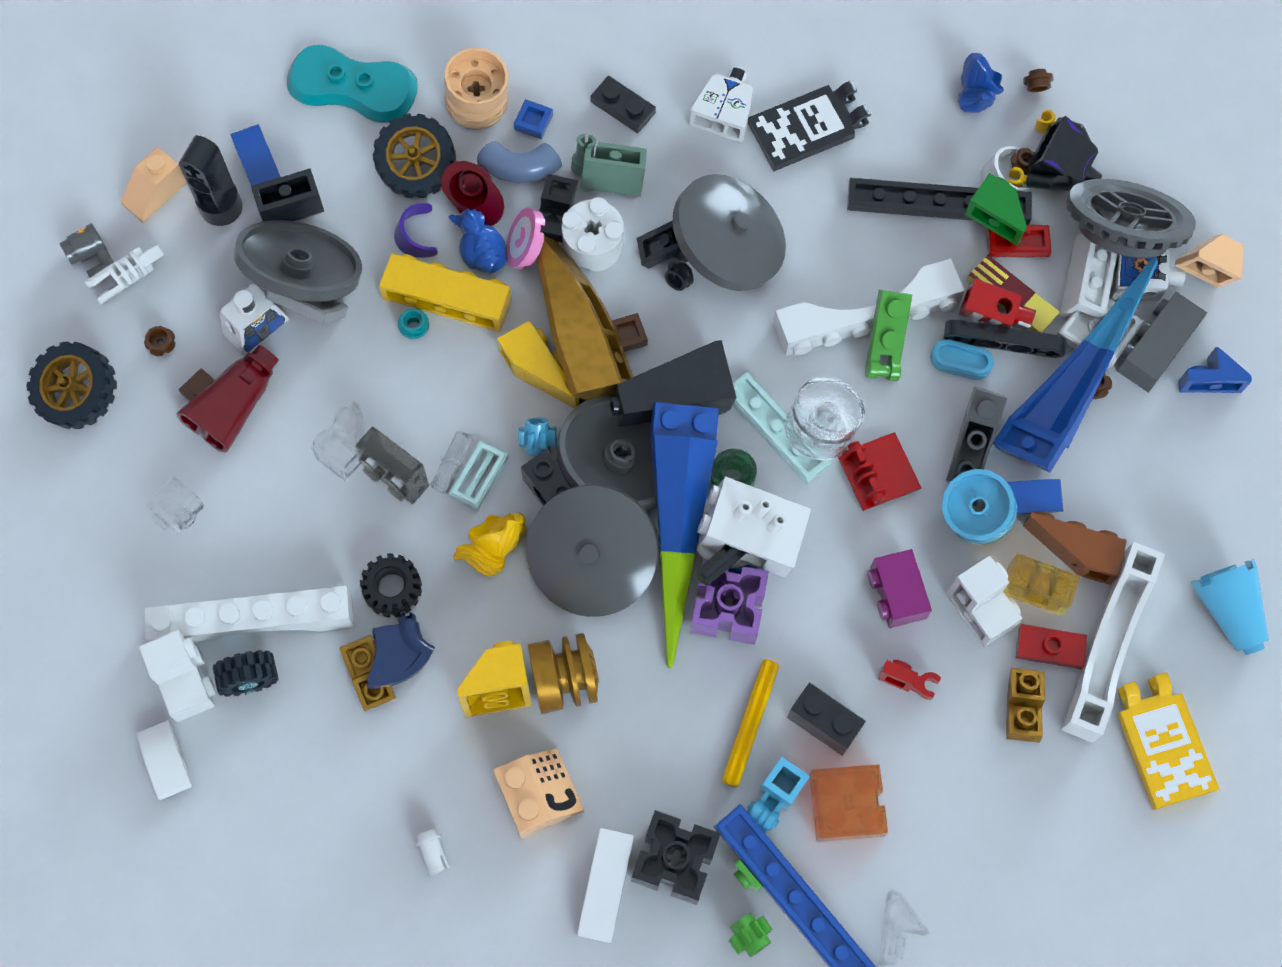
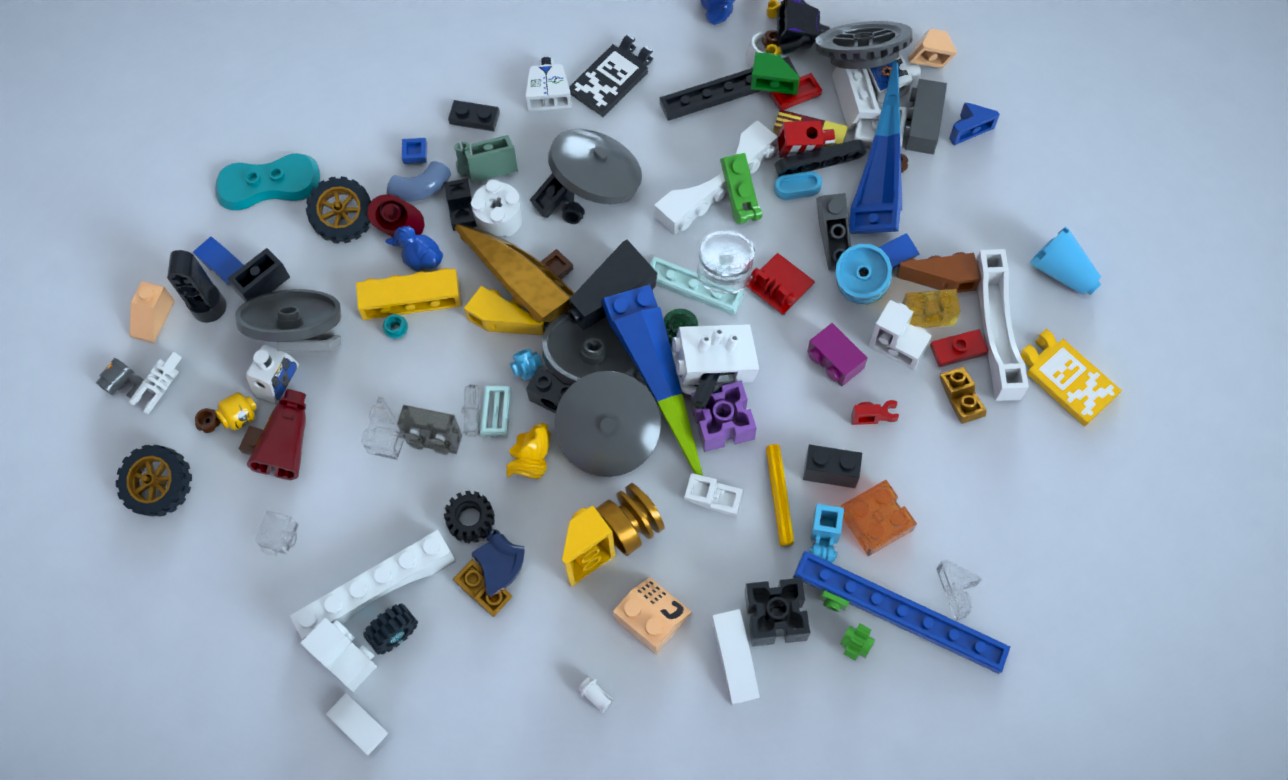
camera: 20 degrees left, 5 degrees down
dark purple helmet [394,203,438,258] -> none
light nougat wheel [444,47,508,129] -> none
bright pink tile [506,207,545,270] -> none
none -> yellow head [215,392,257,431]
none -> white slope [684,473,743,517]

